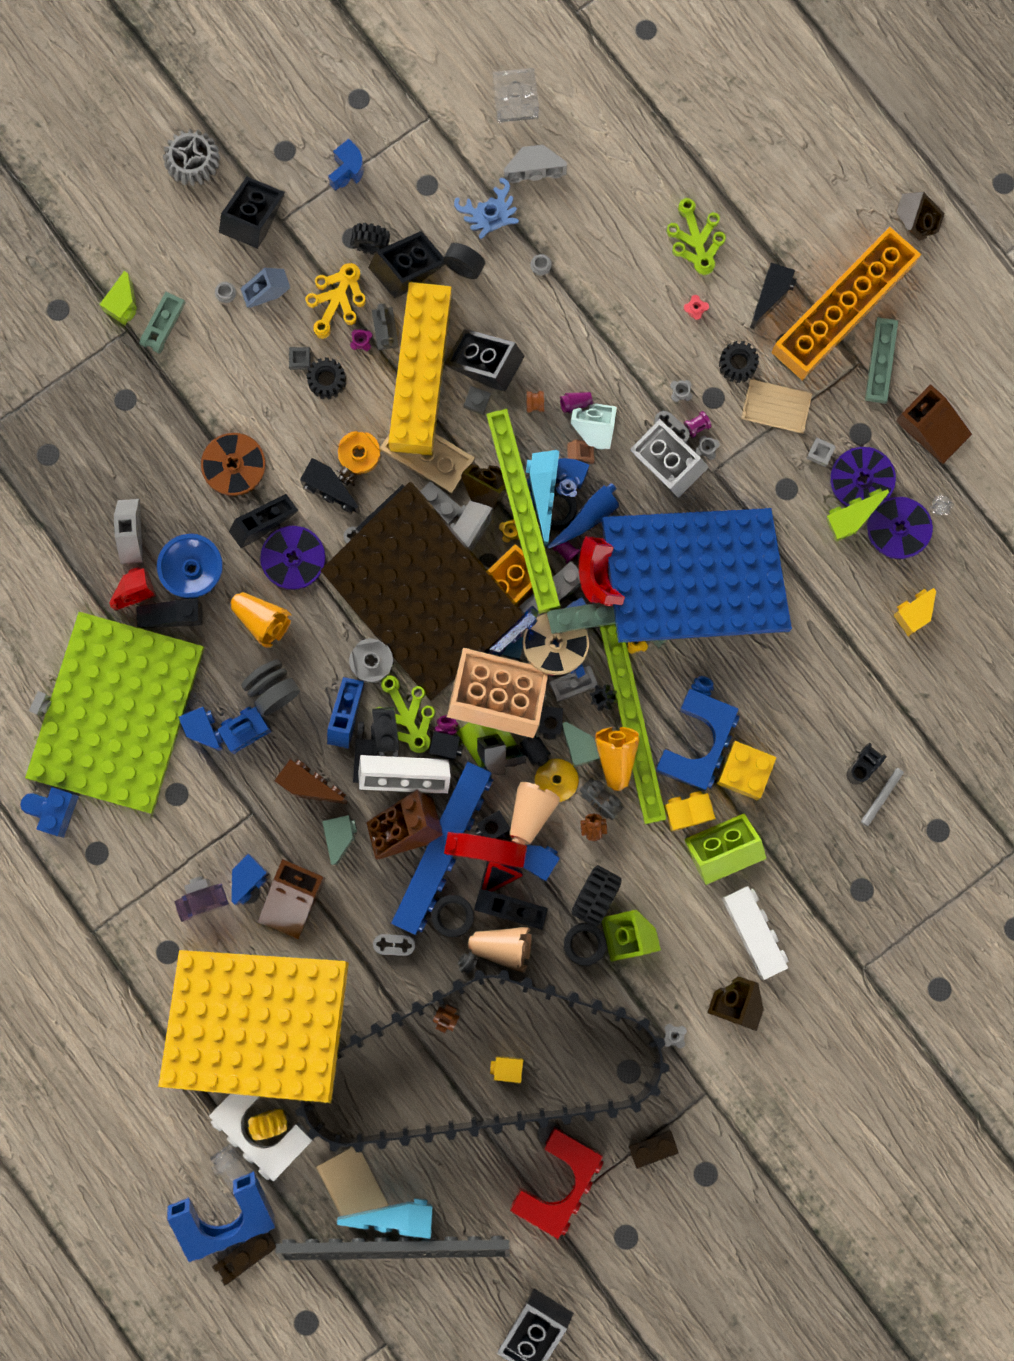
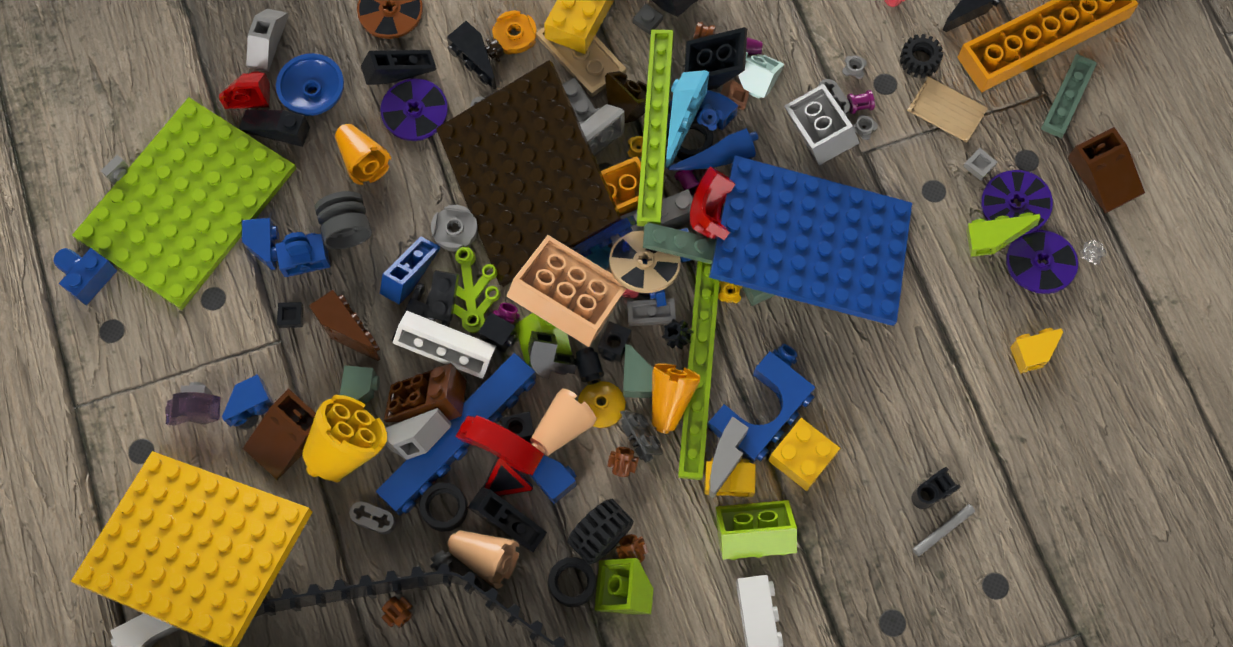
camera: 20 degrees right, 10 degrees down
none -> black plate [277,302,303,328]
none -> yellow cone [302,395,387,483]
none -> light grey slope [385,408,451,460]
none -> dark orange gear [616,534,649,563]
none -> black slope [684,27,747,90]
none -> light grey slope [709,417,749,498]

